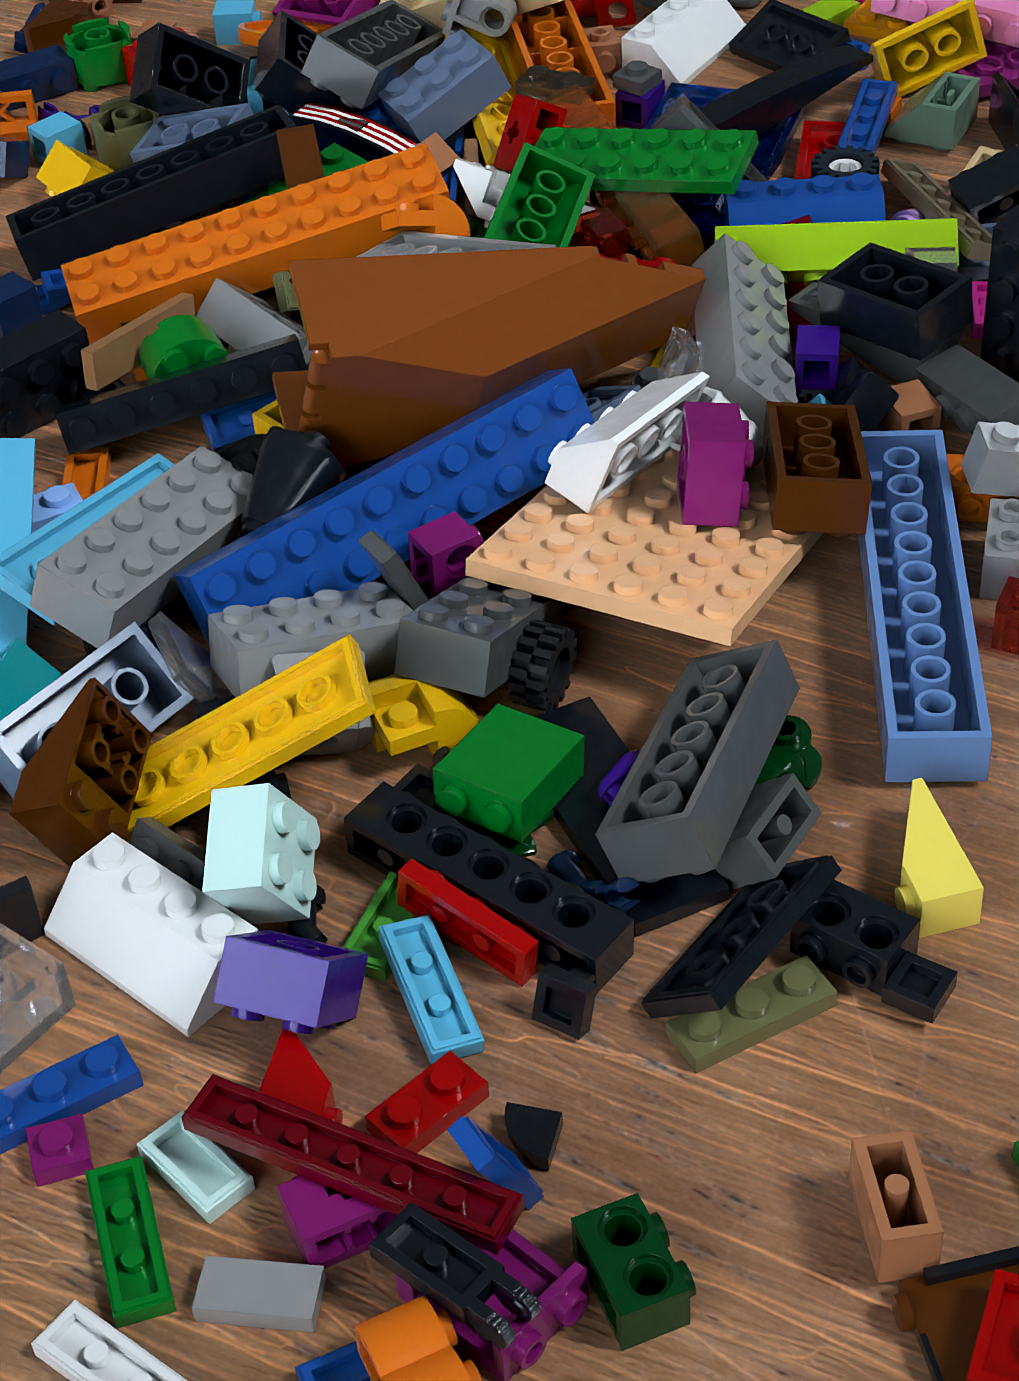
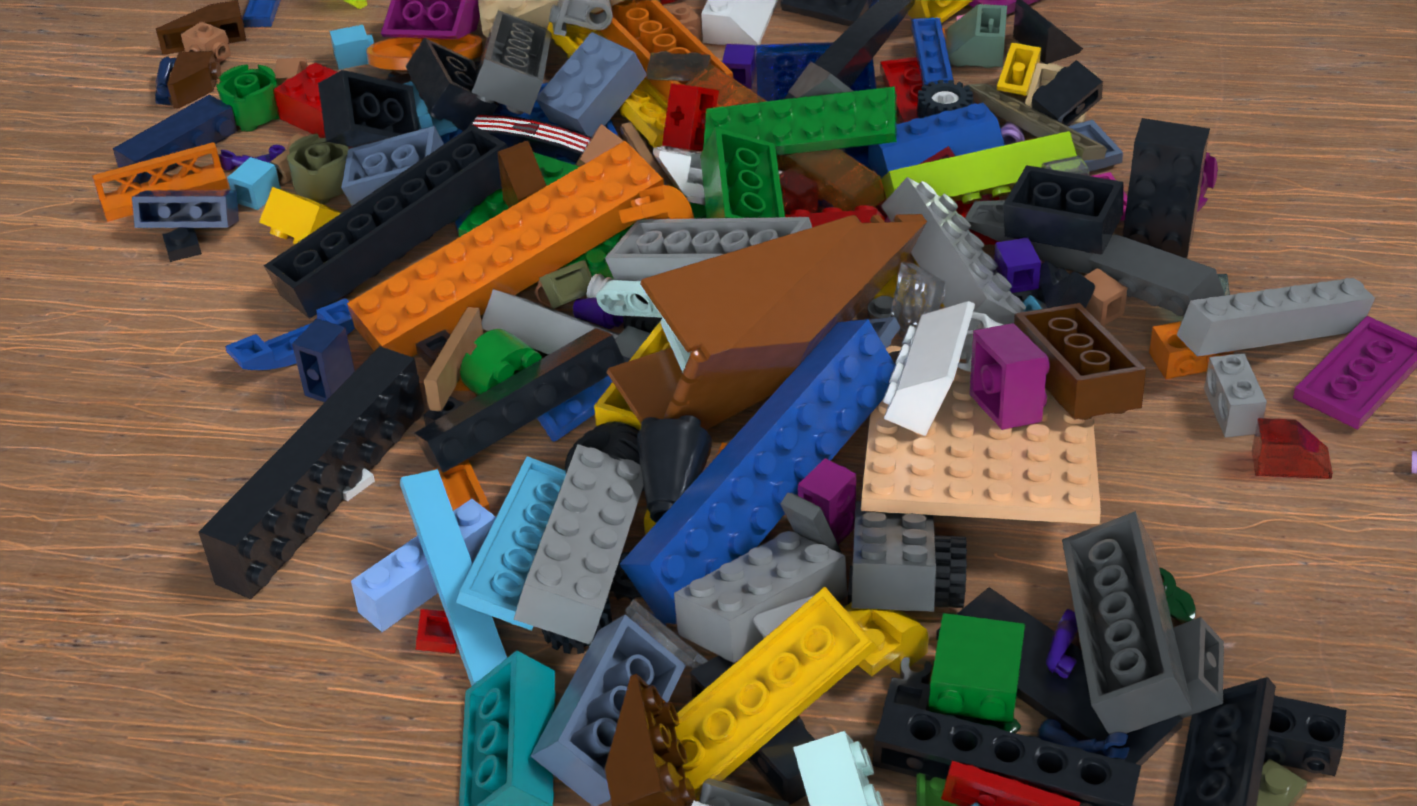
camera: 20 degrees left, 0 degrees up
dark grey plate [613,60,662,97] -> none
medium blue brick [858,430,992,782] -> none
black plate [881,951,958,1024] -> none
light yellow slope [894,778,984,938] -> none
none -> yellow slope [997,43,1041,96]

